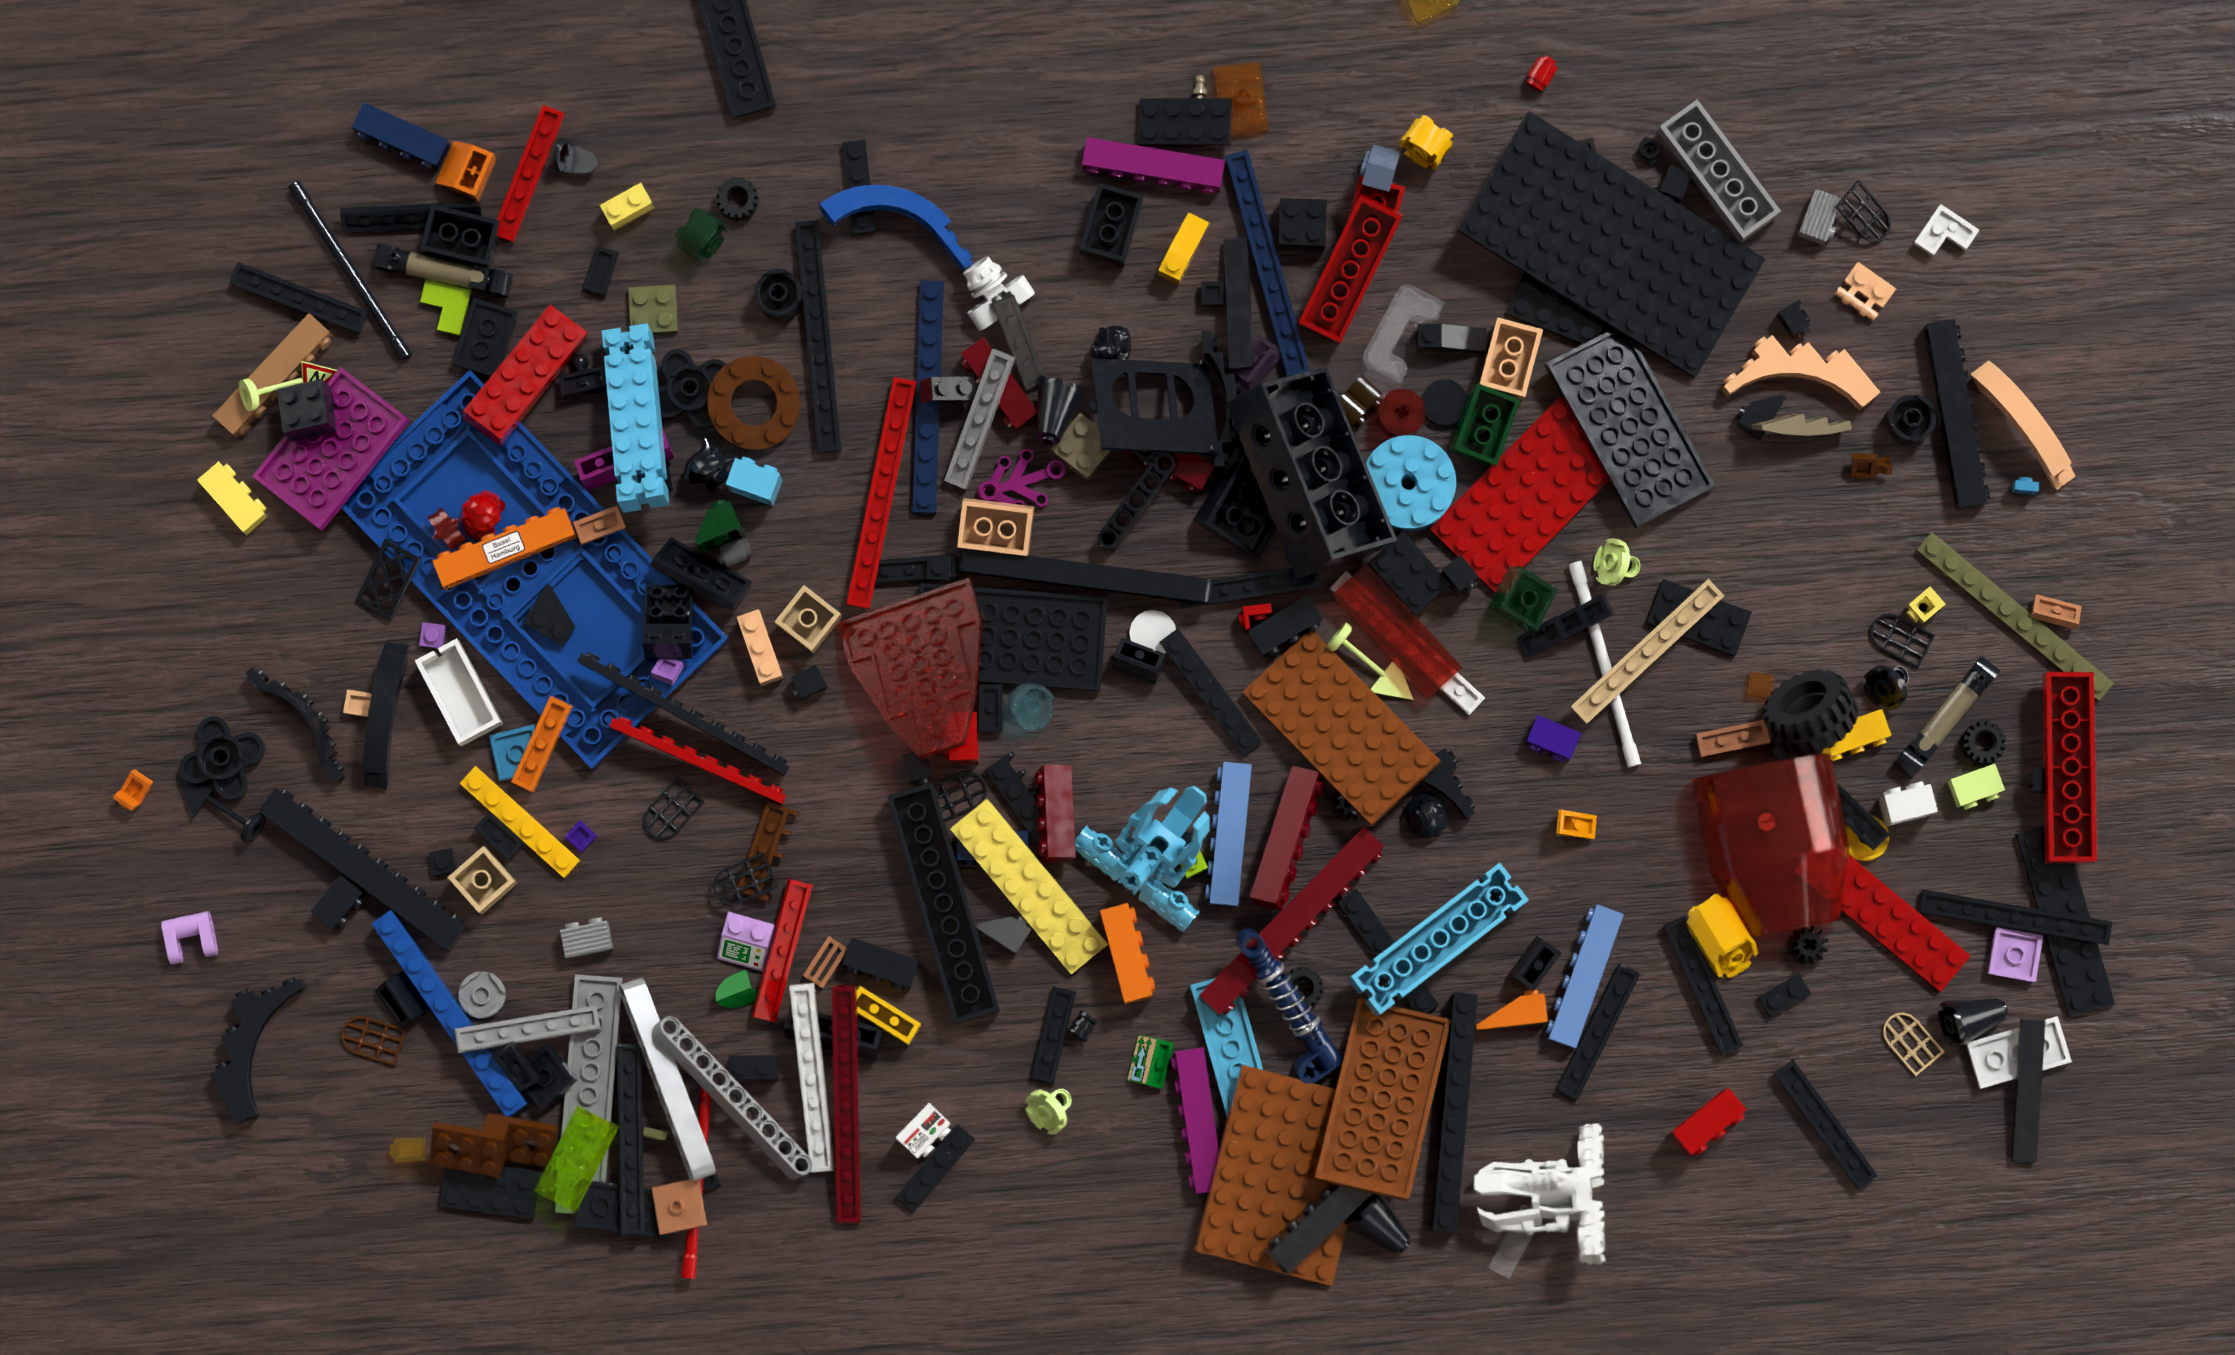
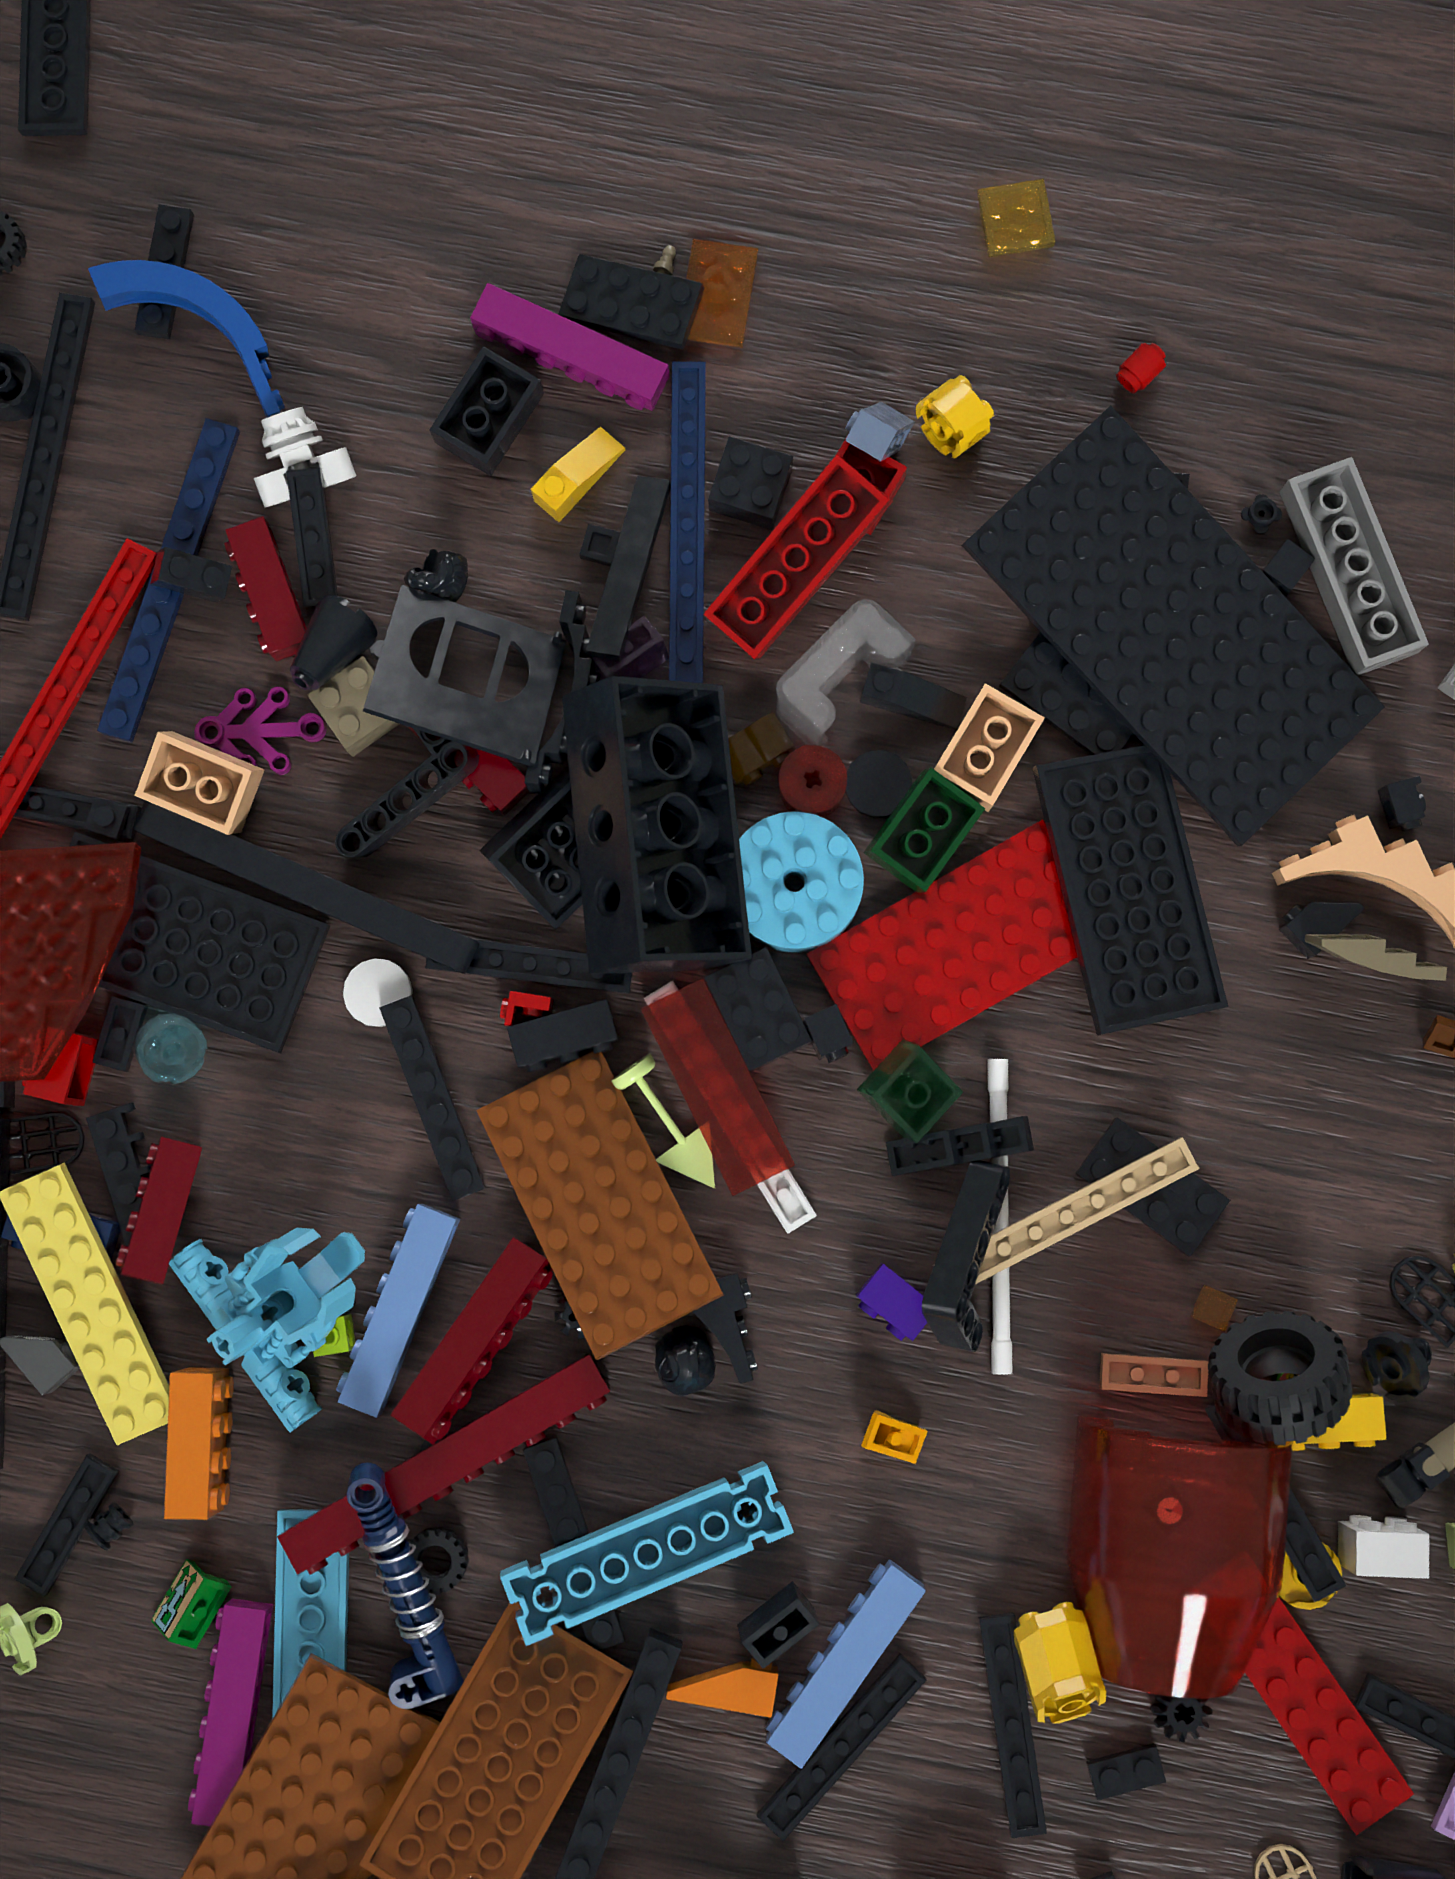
camera: 20 degrees right, 0 degrees up
light grey plate [944,349,1016,489] -> none
black brick [1112,638,1166,685] -> none
yellowish green tile [1593,538,1640,586] -> none
none -> black beam [922,1160,1010,1352]

